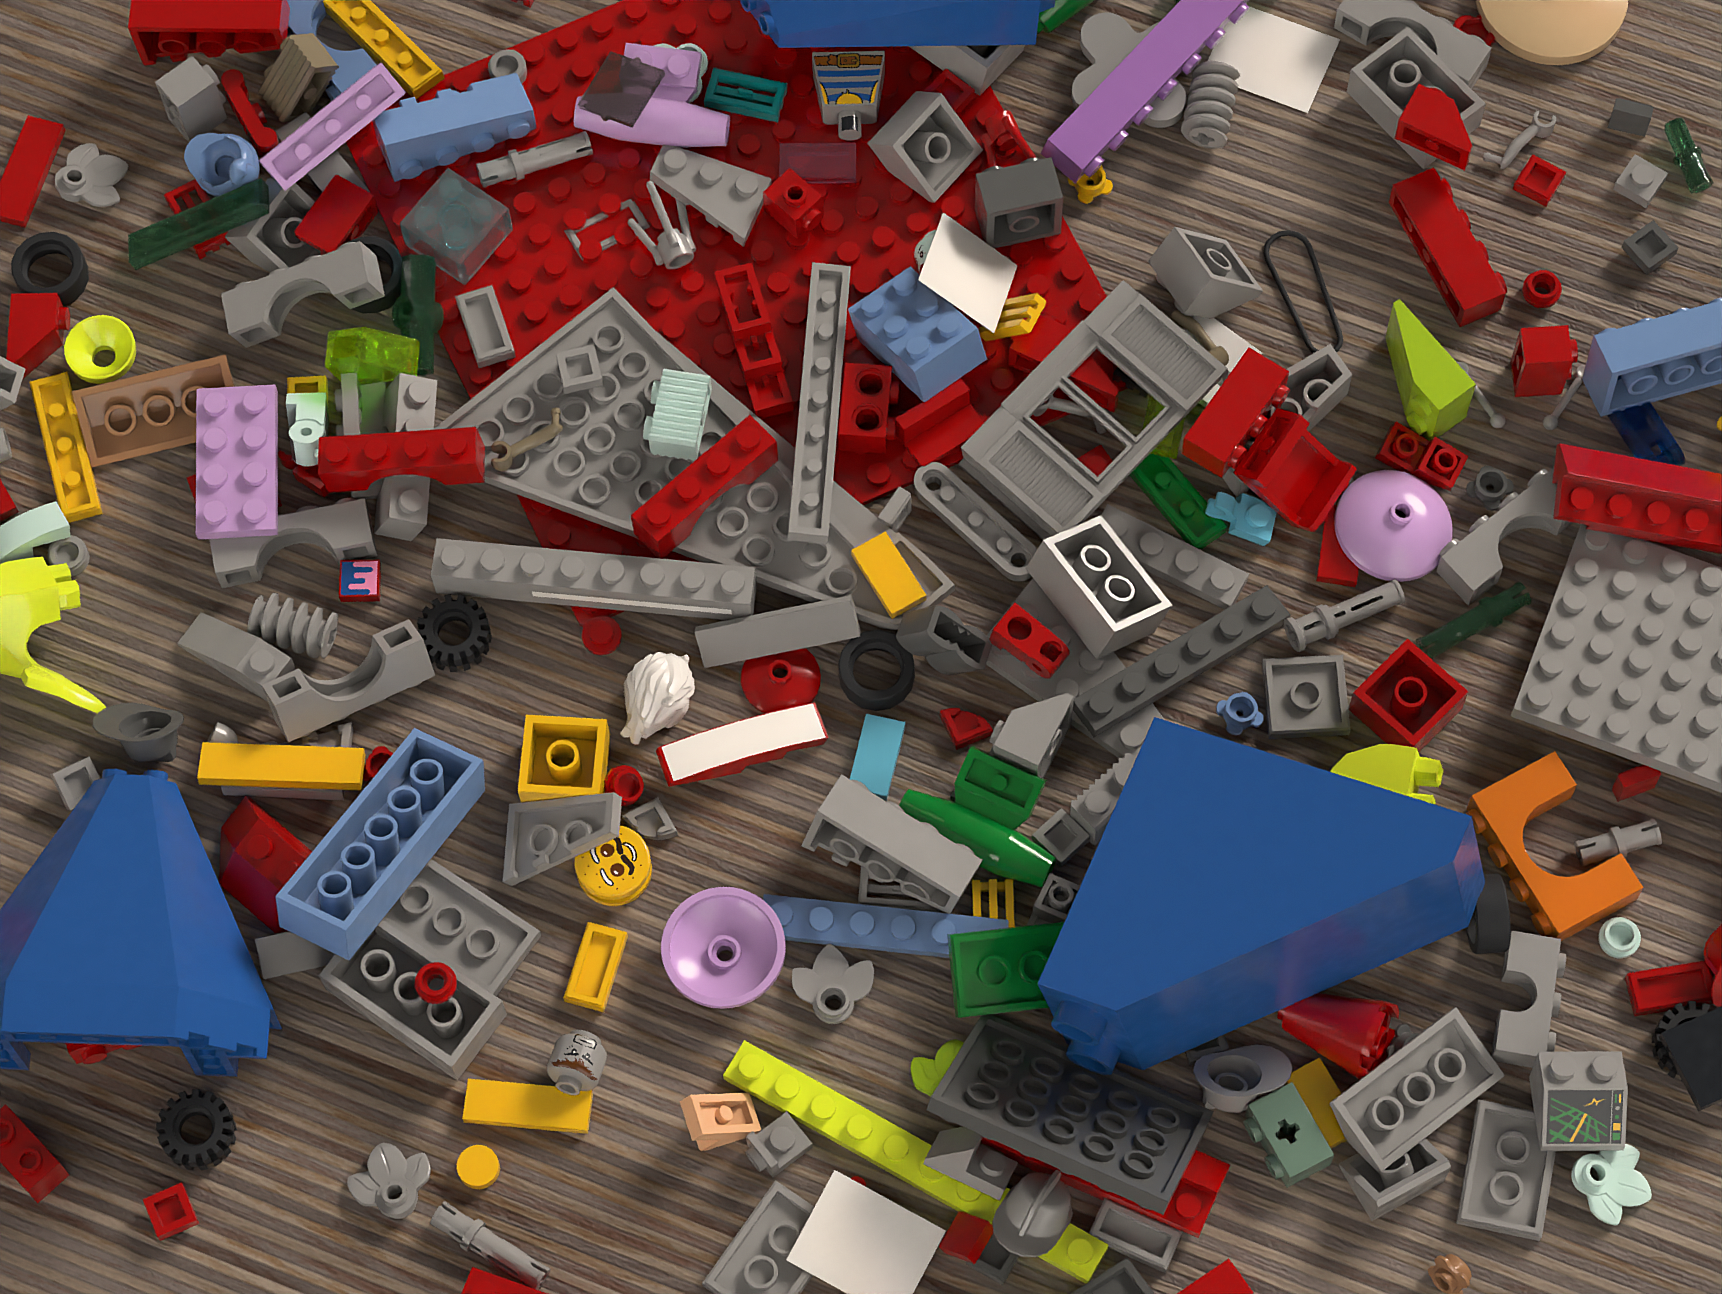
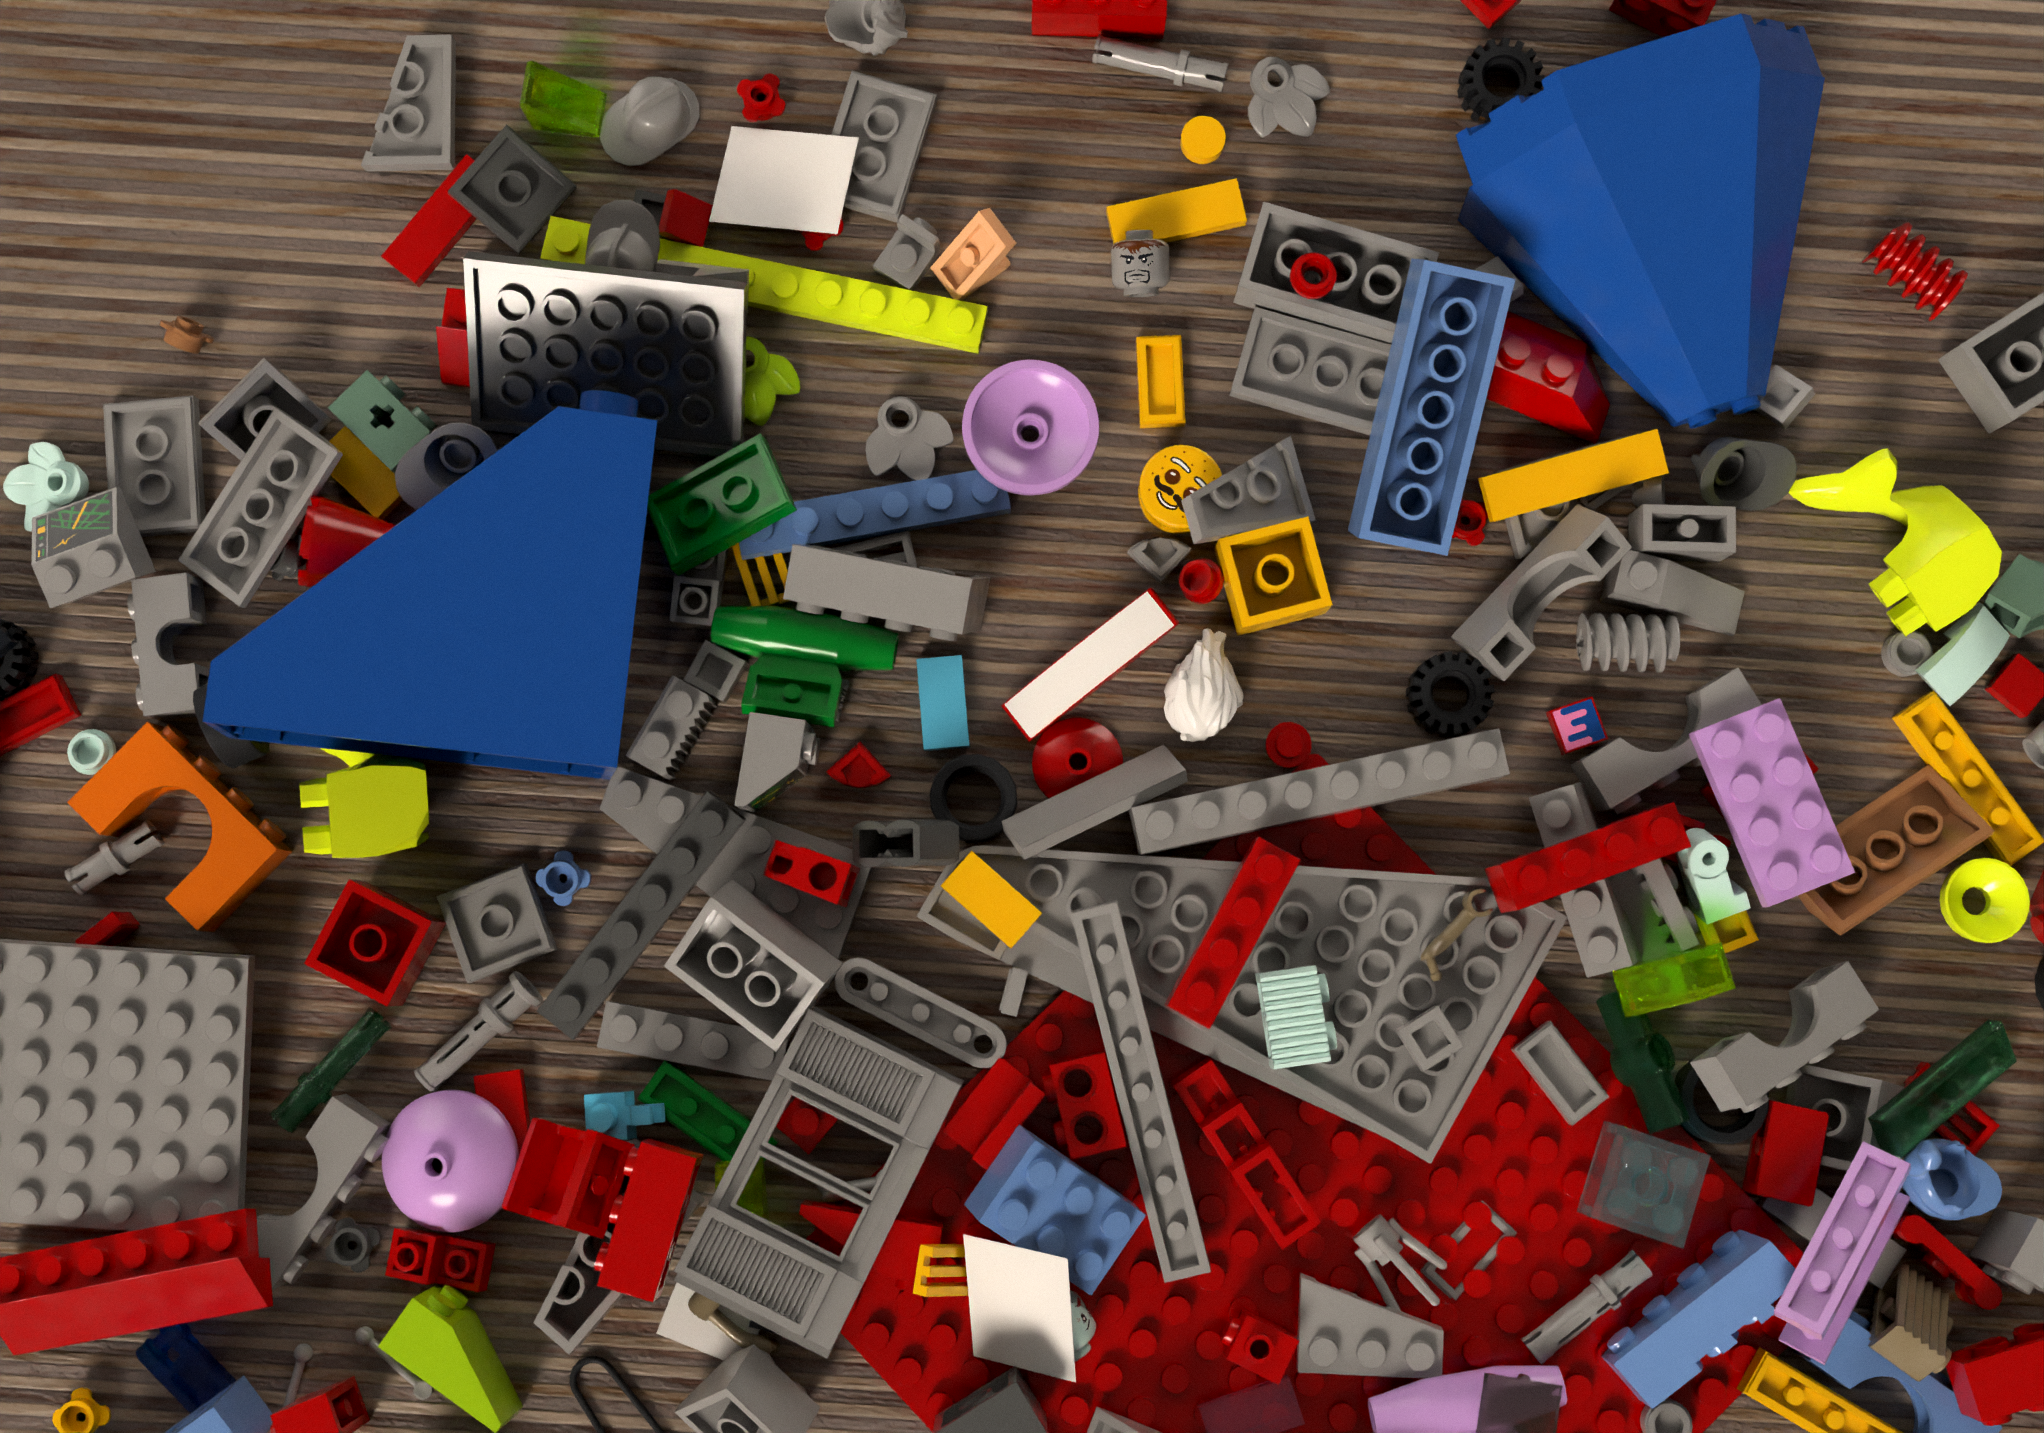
camera: 160 degrees right, 15 degrees up
none -> light grey brick [1628,504,1736,562]

